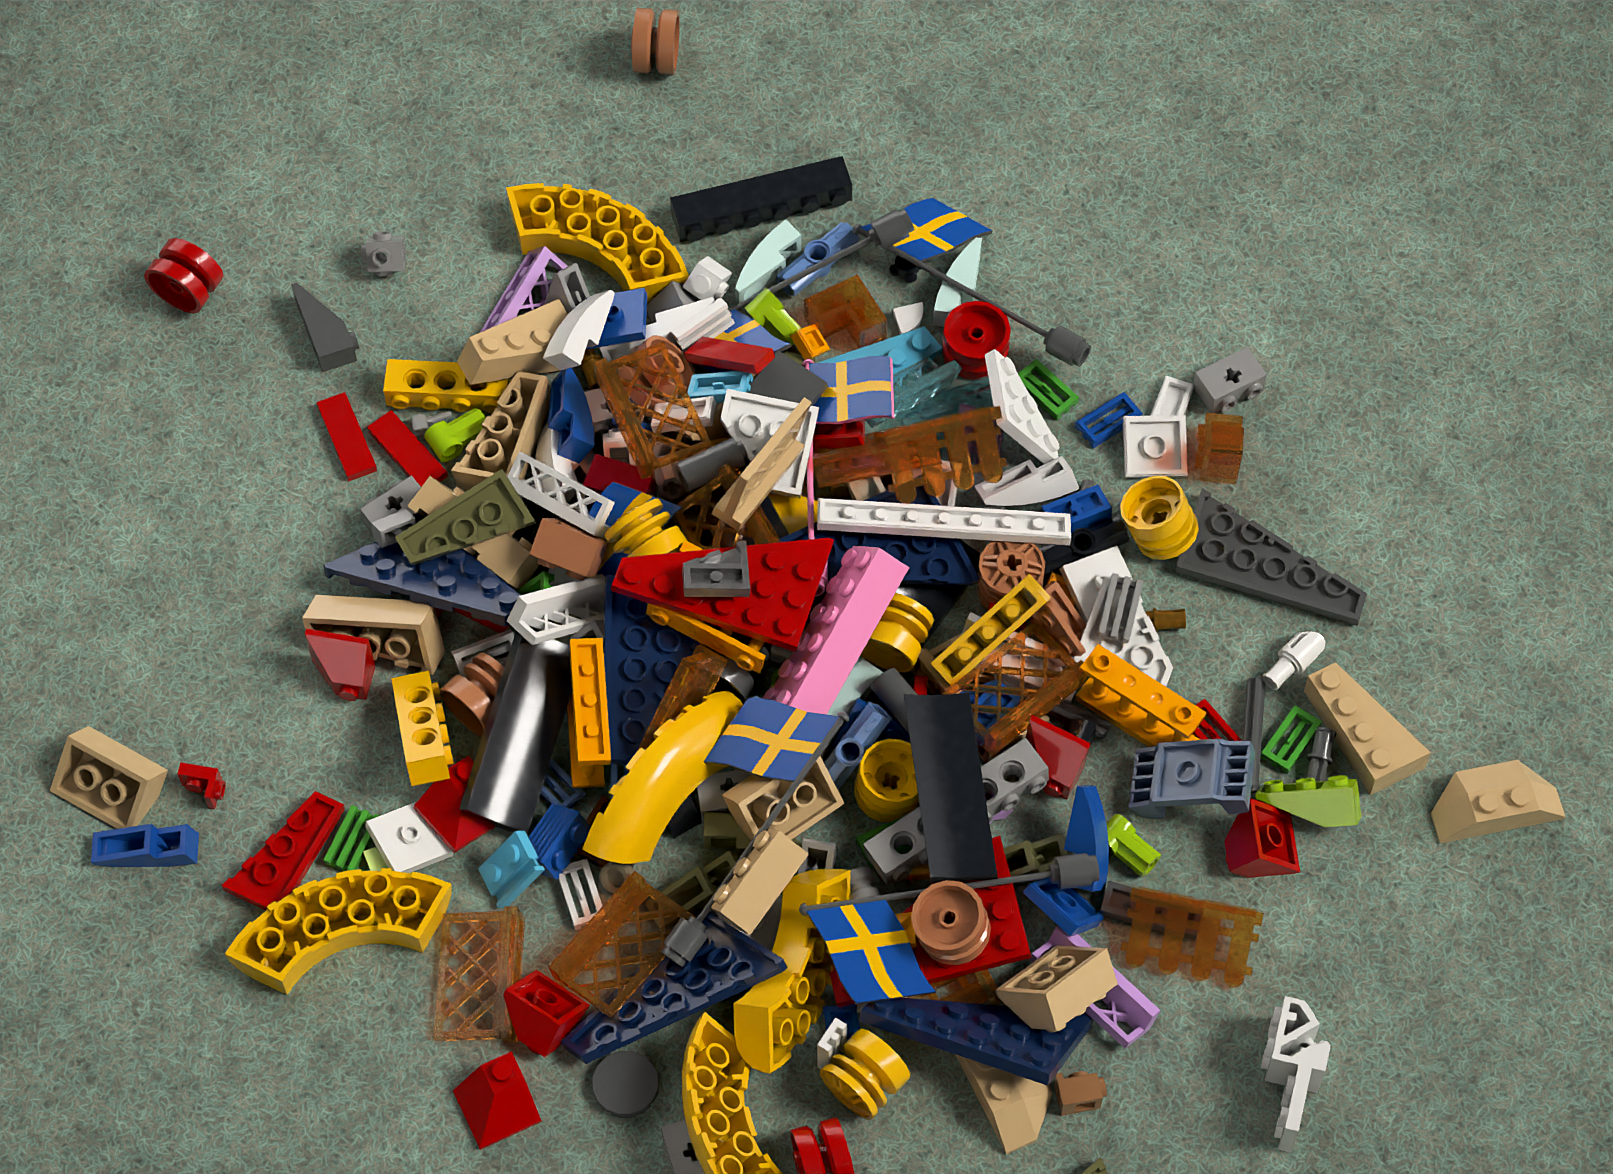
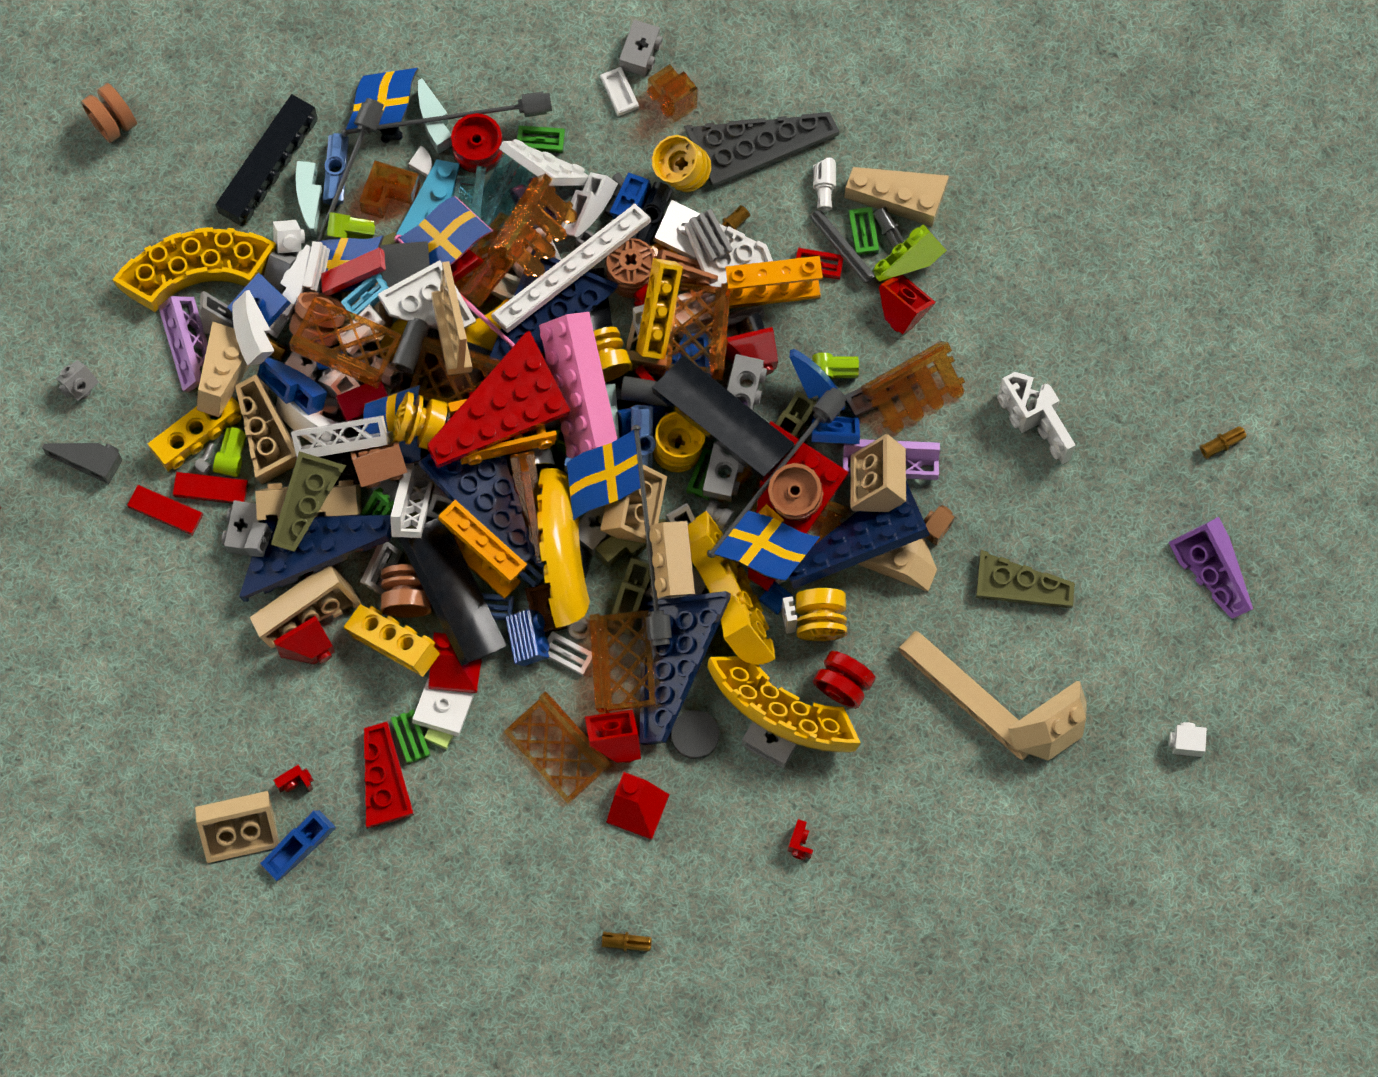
camera: 45 degrees left, 10 degrees up
yellow brick [225,868,452,995] -> none
medium azure plate [478,831,545,908] -> none
flat silver wing [682,541,750,597] -> none
light orange tile [790,324,830,360] -> none
blue tile [1075,392,1143,449] -> none
white plate [1123,415,1188,479] -> none
sand blue plate [1128,739,1255,819] -> none
tan wedge [1431,760,1565,844] -> none

